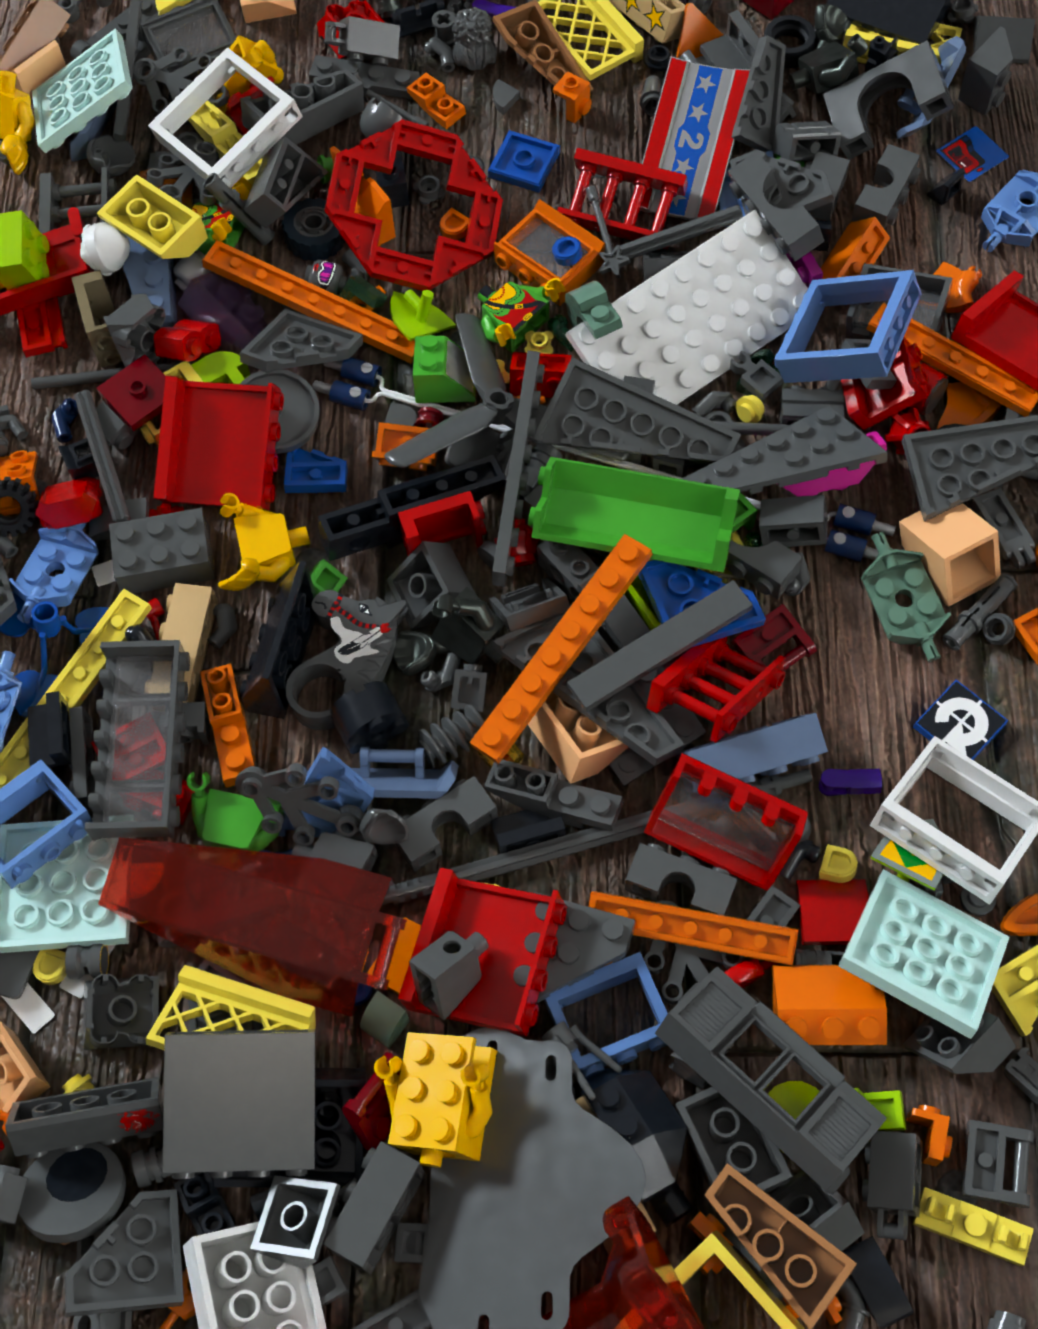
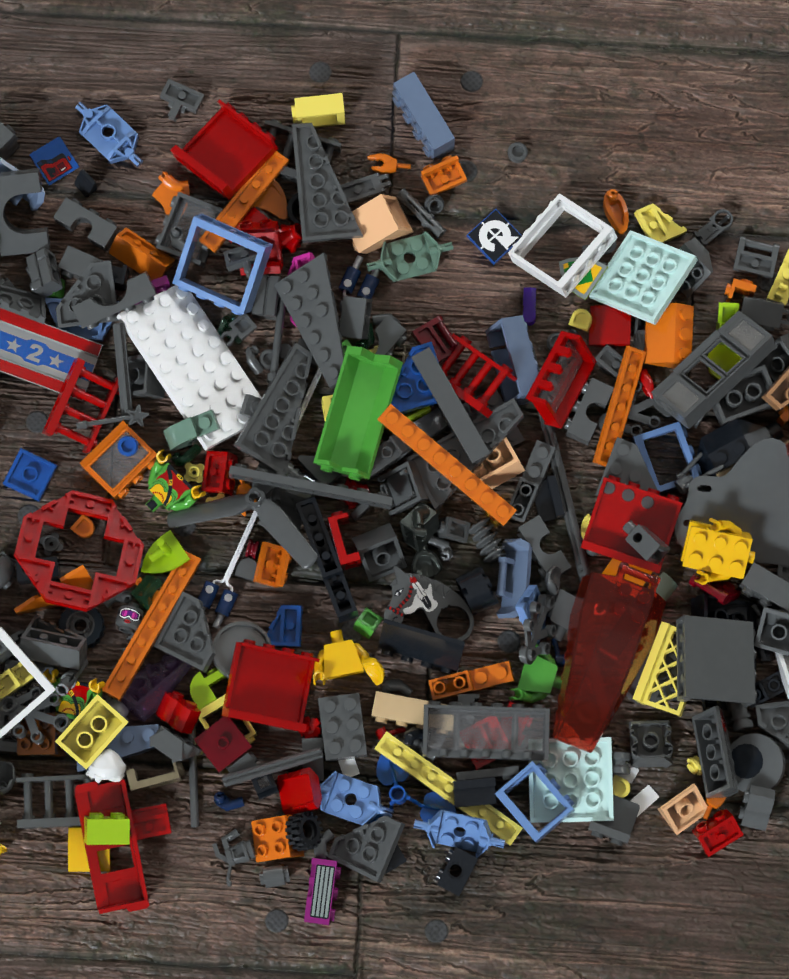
camera: 90 degrees left, 15 degrees up
bright green plate [316,155,334,184] -> none
bright green slope [413,335,476,403] -> none
light yellow plate [736,395,765,423] -> none

